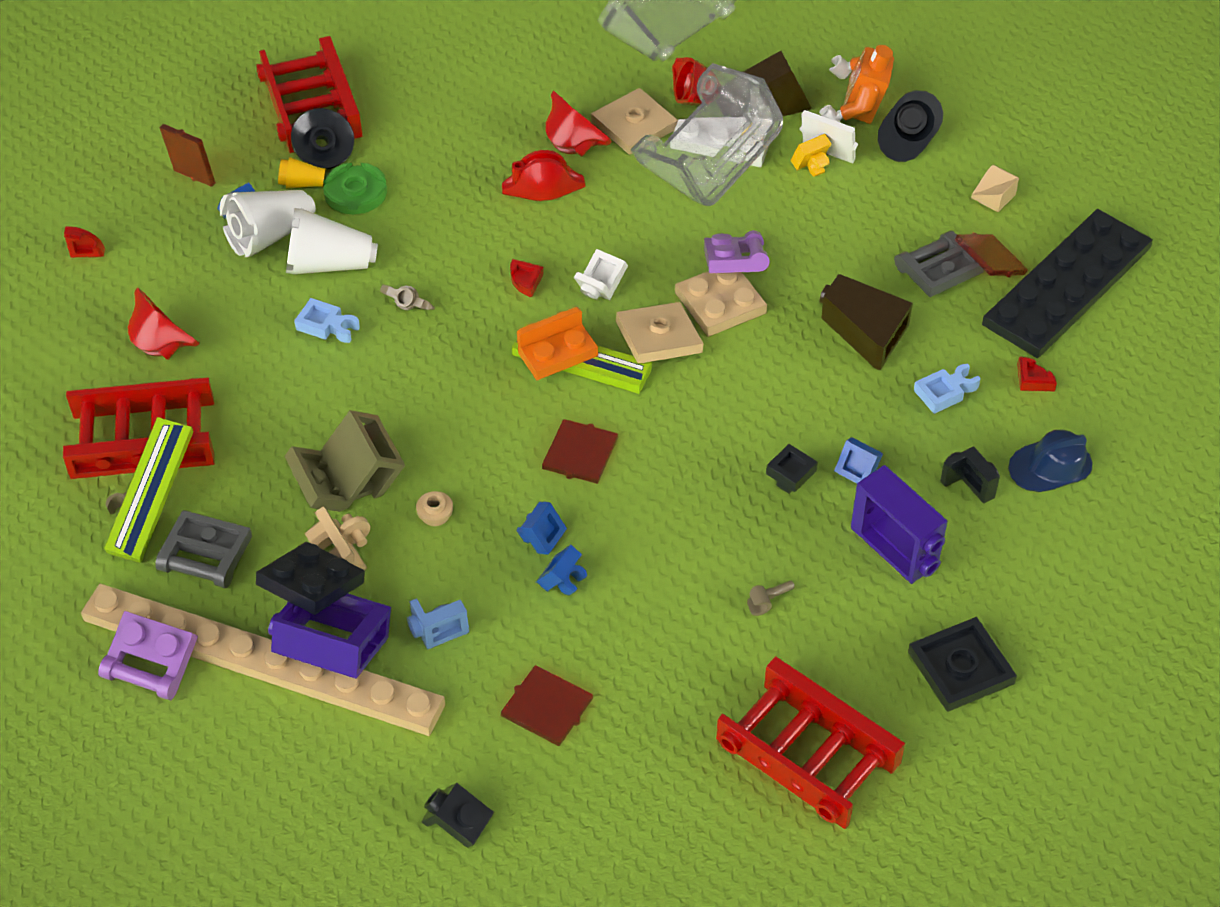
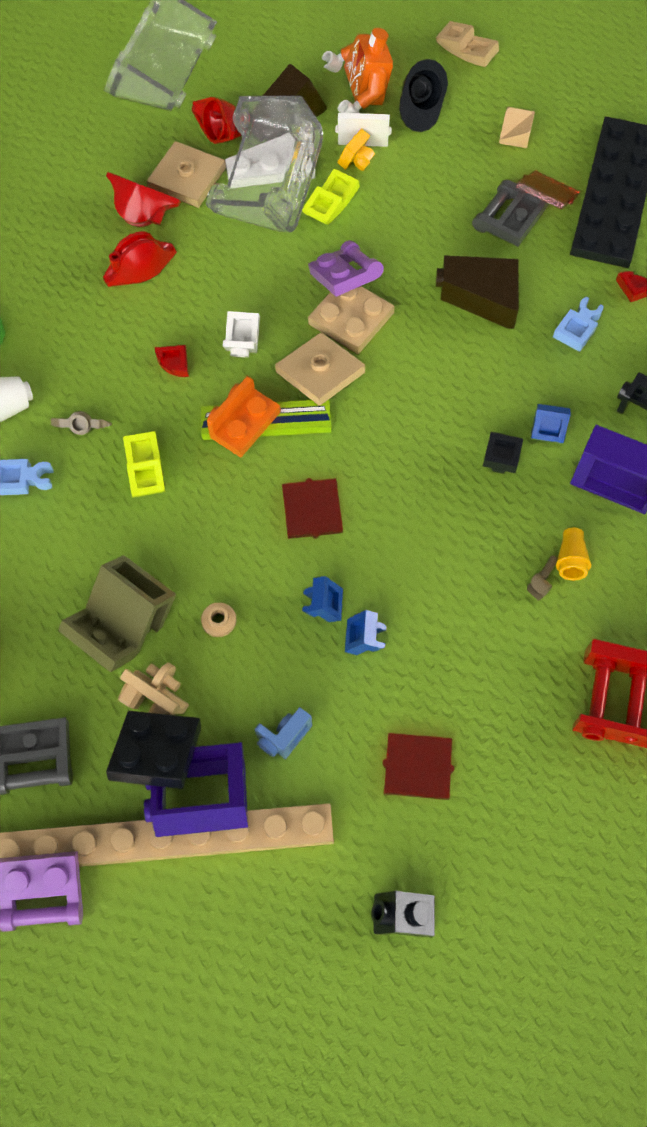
camera: 25 degrees left, 15 degrees up
none -> neon yellow slope [123,431,166,498]
none -> neon yellow slope [302,169,360,225]
none -> tan slope [436,21,499,67]
none -> yellow cone [556,527,591,581]

